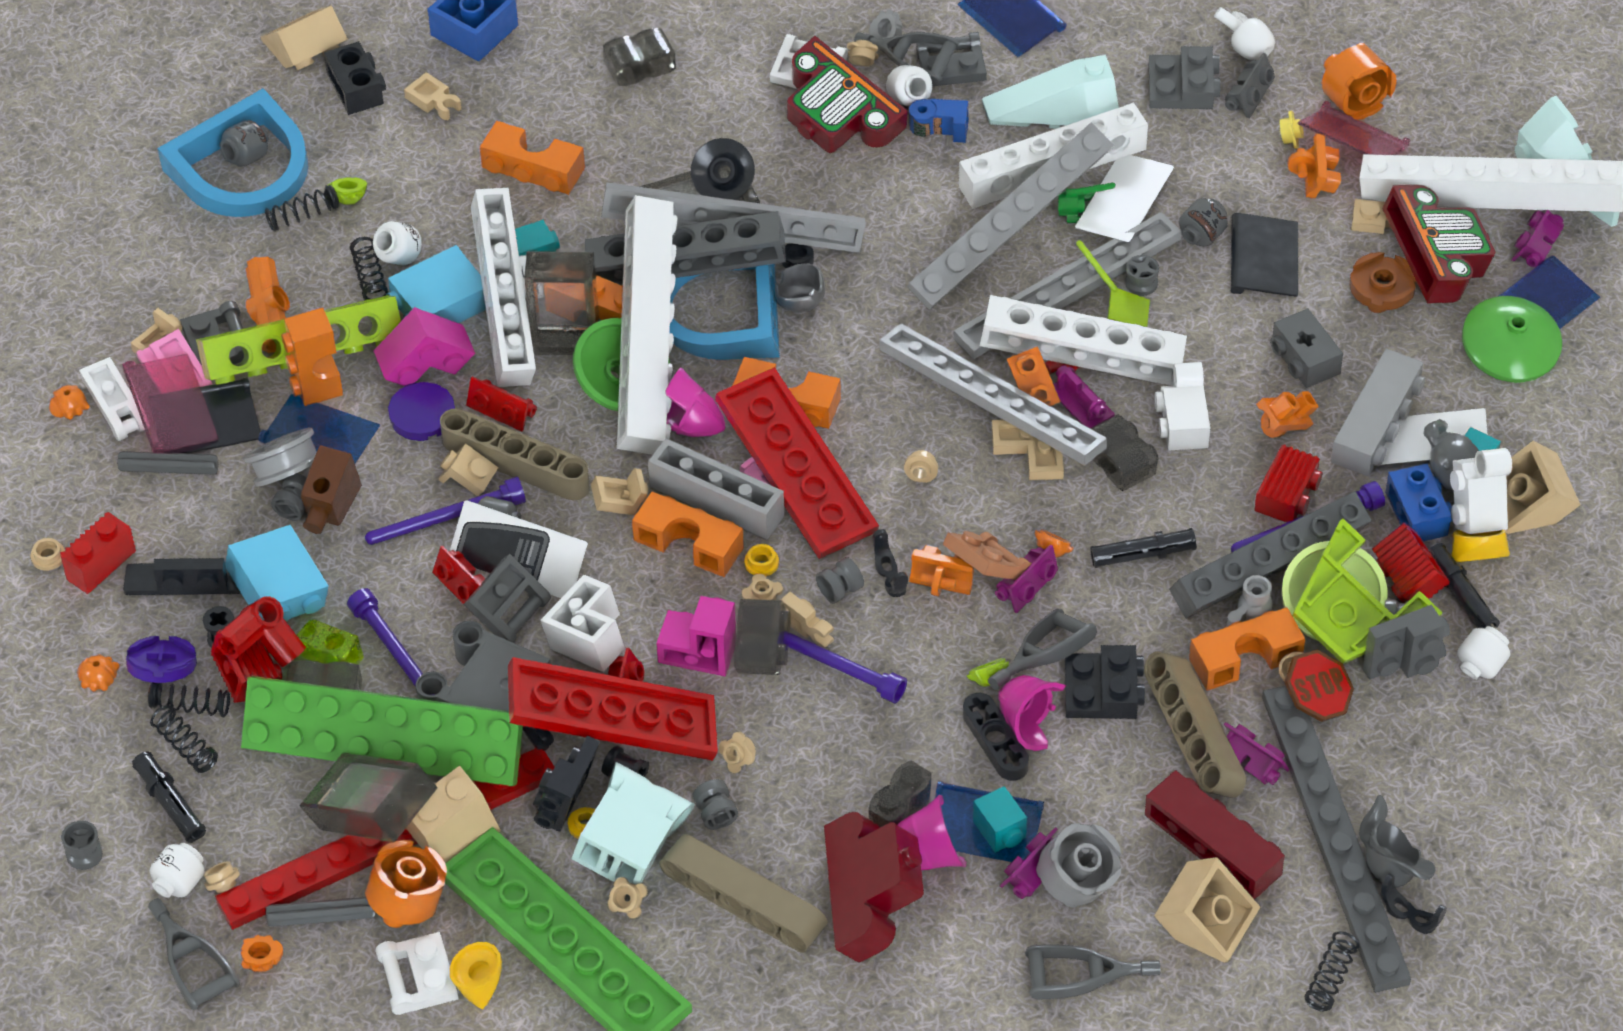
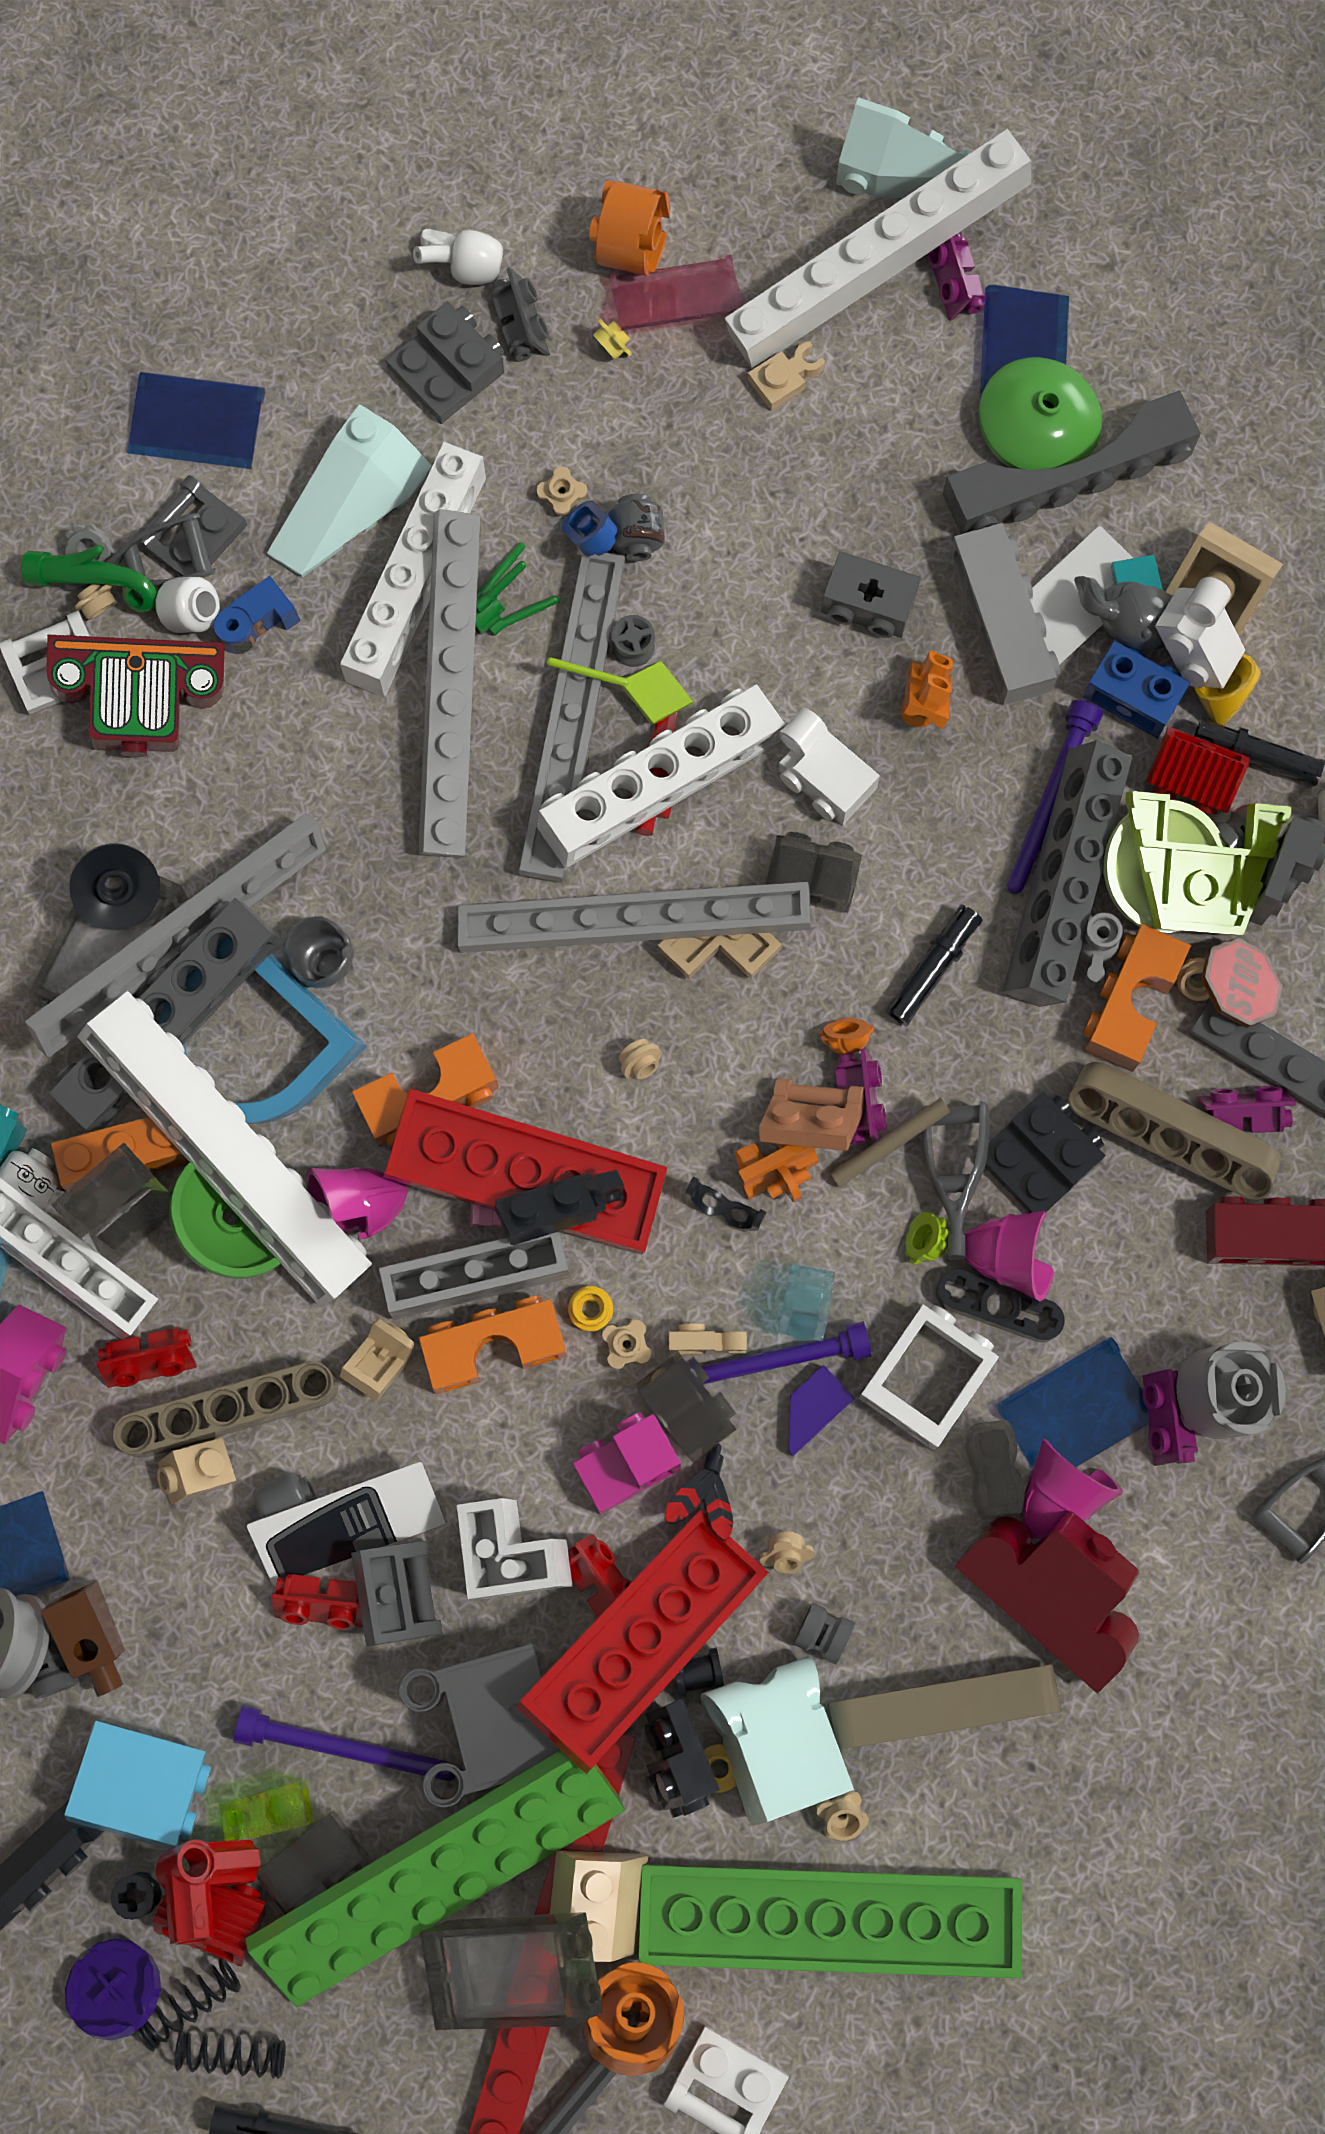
camera: 45 degrees left, 25 degrees up
orange animal [77,654,120,692] -> none
dark purple piece [365,476,526,545] -> none
dark purple tile [388,382,455,441] -> none
yellow piece [449,942,502,1010] -> none
black tile [782,243,814,268] -> none
dark grey wheel [816,557,864,604] -> none
teal brick [973,786,1027,852] -> none
orange hips [1006,346,1060,406] -> none
magenta hinge [1053,365,1115,429] -> none
white sticker [1075,155,1174,242] -> none
black piece [1231,213,1298,297] -> none
red brick [1254,444,1323,522] -> none
orange hips [1288,134,1341,198] -> none
dark orange plate [1350,252,1416,313] -> none
brick [1382,185,1496,303] -> none
none -> green plant [21,545,158,613]
none -> black hinge [495,1170,624,1246]
none -> tan plate [537,467,587,515]
none -> blue plate [562,500,617,556]
none -> piece [664,1443,734,1541]
none -> clear light blue brick [778,1264,835,1341]
none -> dark purple tile [788,1365,855,1457]
none -> dark tan bar [830,1097,951,1187]
none -> white window [858,1304,999,1451]
none -> dark grey arch [943,390,1201,534]

